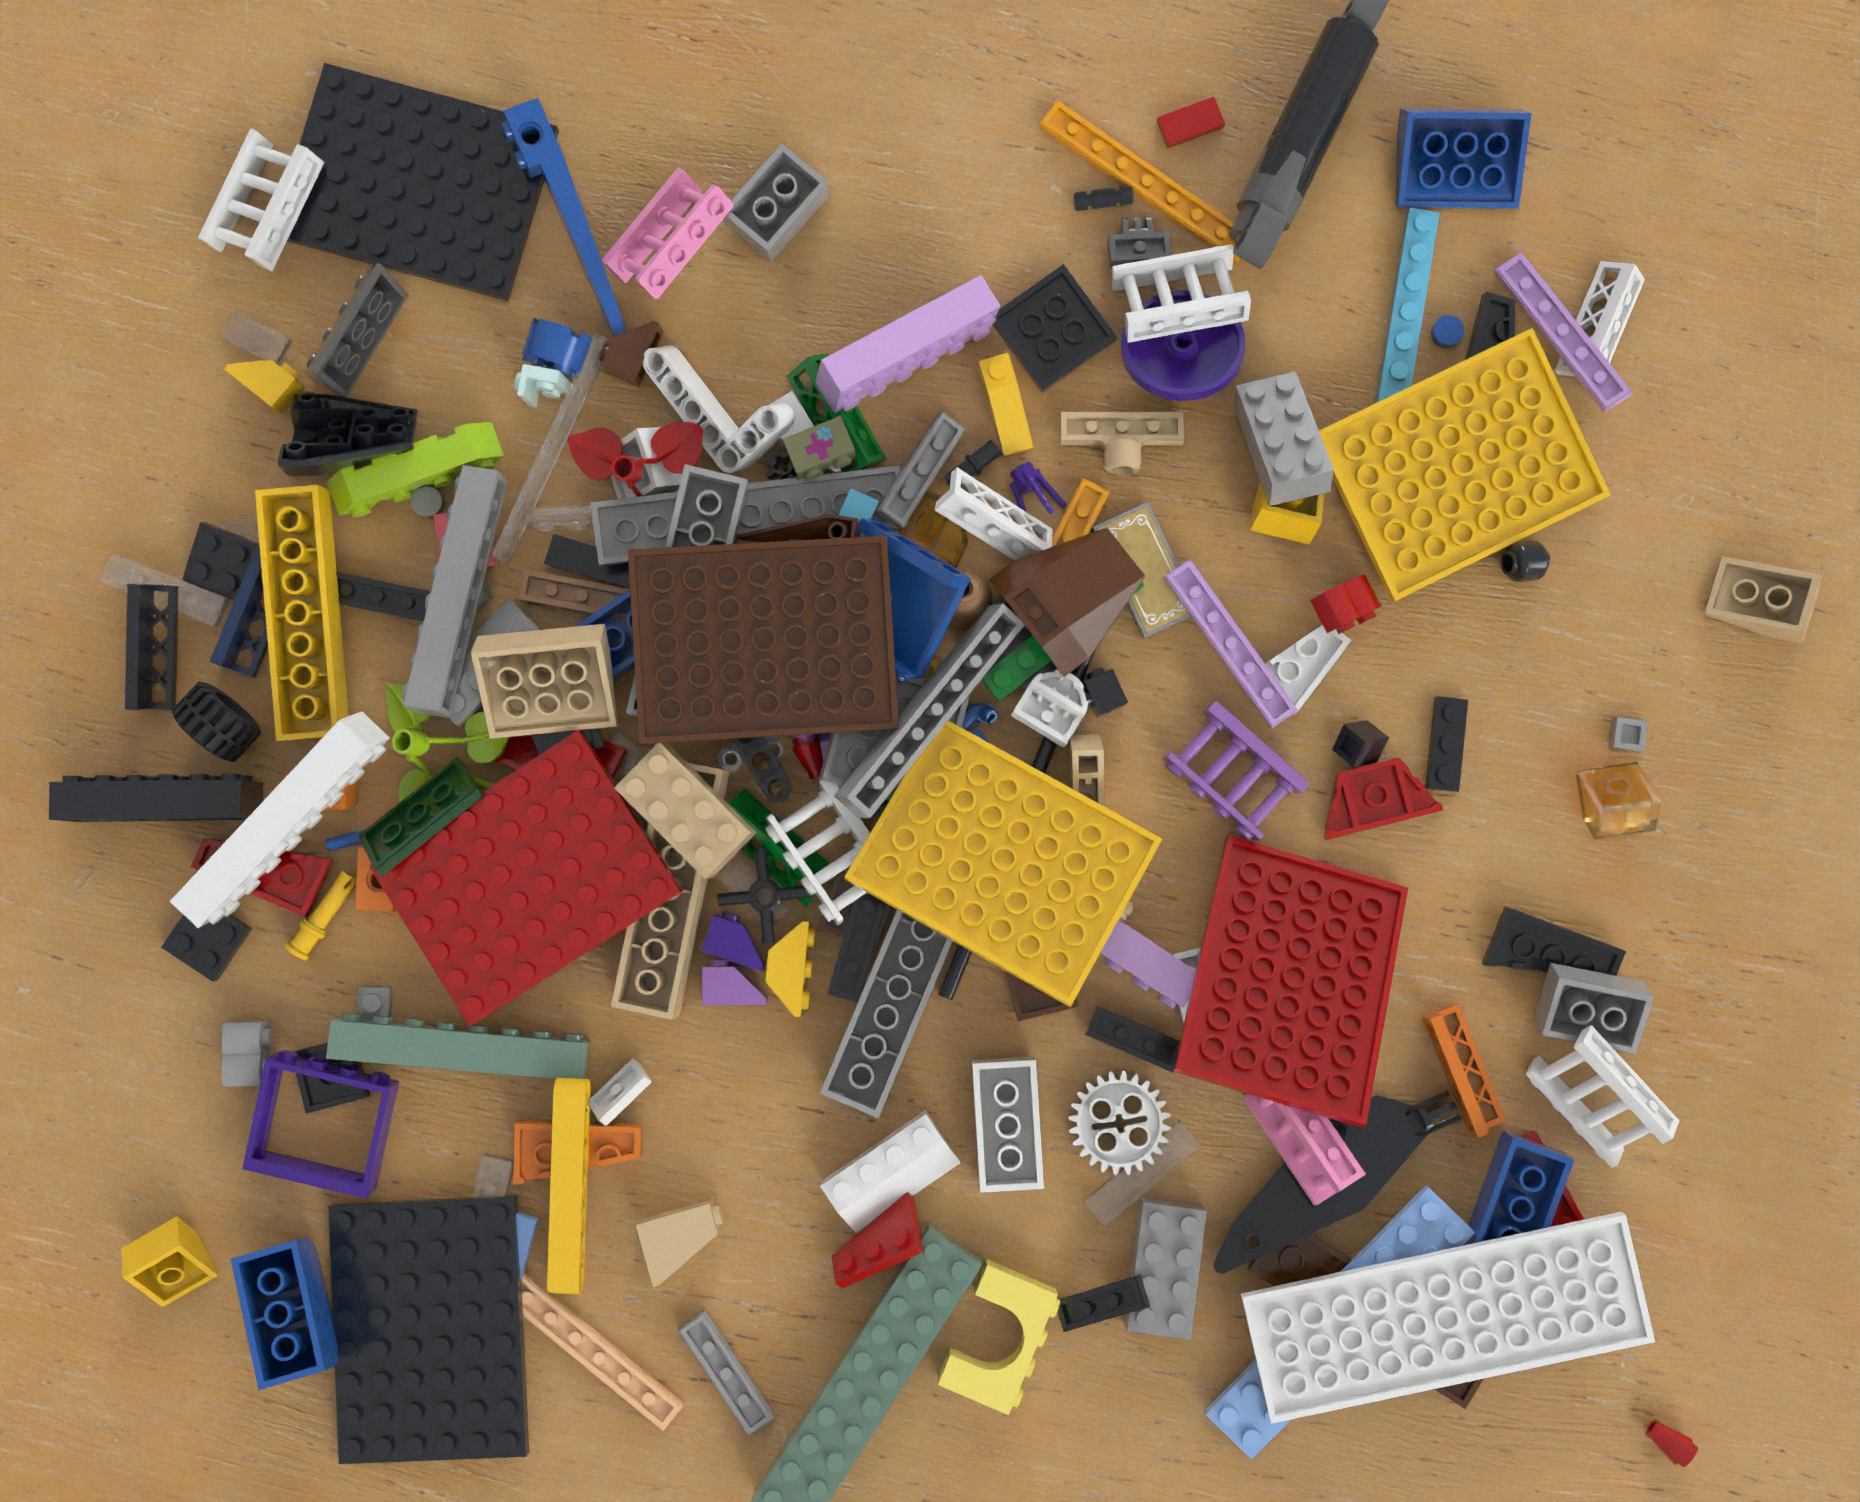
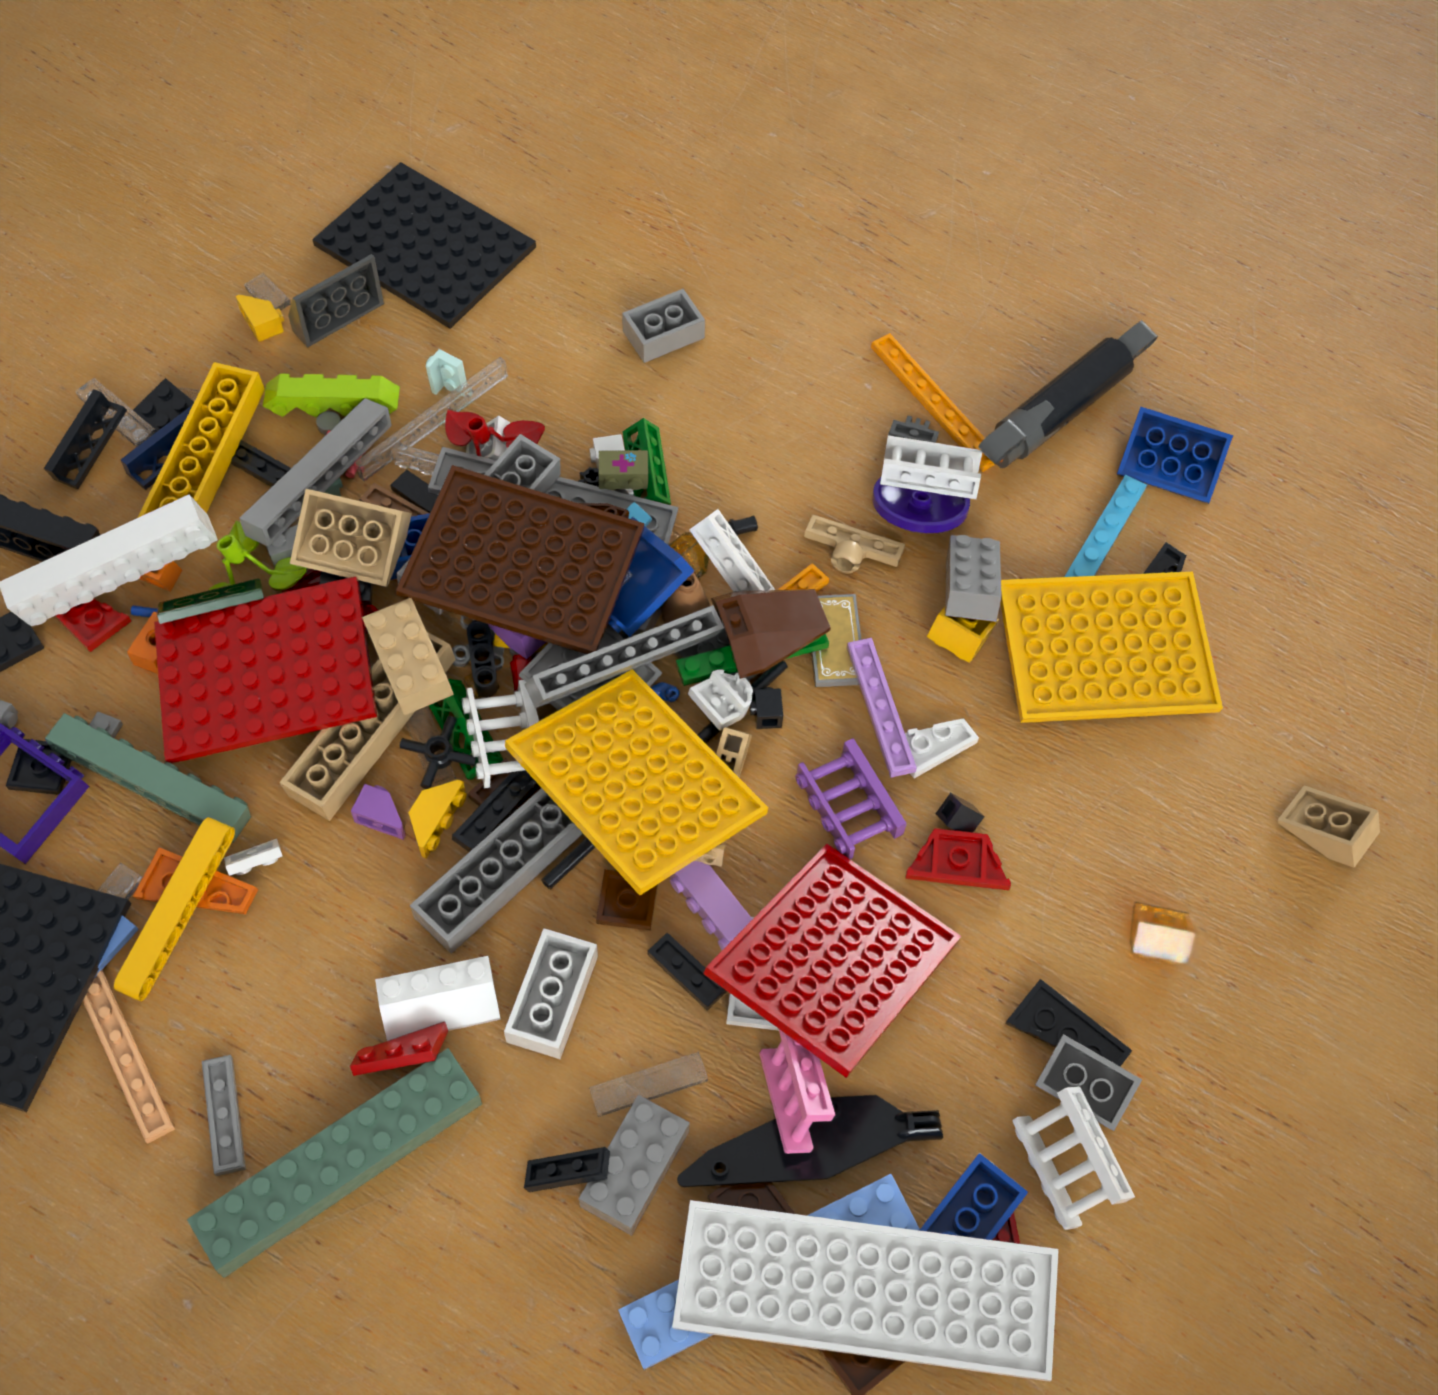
camera: 20 degrees right, 25 degrees down
black tyre [172,681,261,762] -> none
white fence [198,128,324,271] -> none
black wedge [278,392,418,476] -> none
yellow pin [283,870,357,961] -> none
blue piece [501,98,627,337] -> none
blue brick [522,318,593,380] -> none
reddish brown slope [600,321,663,387] -> none
bright pink fence [601,168,733,299] -> none
tan slope [636,1198,724,1287] -> none
white beam [643,345,795,473] -> none
dark purple slope [701,911,765,971] -> none
lavender brick [815,275,1001,413] -> none
light grey tile [875,411,966,529] -> none
light yellow arch [938,1259,1060,1415] -> none
yellow slope [978,353,1033,457] -> none
black plate [992,264,1117,393] -> none
dark purple plant [1009,462,1067,514] -> none
white gear [1068,1071,1171,1175] -> none
black axle [1073,186,1134,211] -> none
red tile [1157,97,1225,149] -> none
red brick [1310,574,1382,635] -> none
orange fence [1422,1003,1507,1138] -> none
black plate [1425,696,1468,793] -> none
blue tile [1431,315,1464,348] -> none
lavender tile [1494,252,1632,413] -> none
black head [1500,541,1550,582] -> none
white fence [1555,261,1645,377] -> none
light grey tile [1609,717,1648,753] -> none

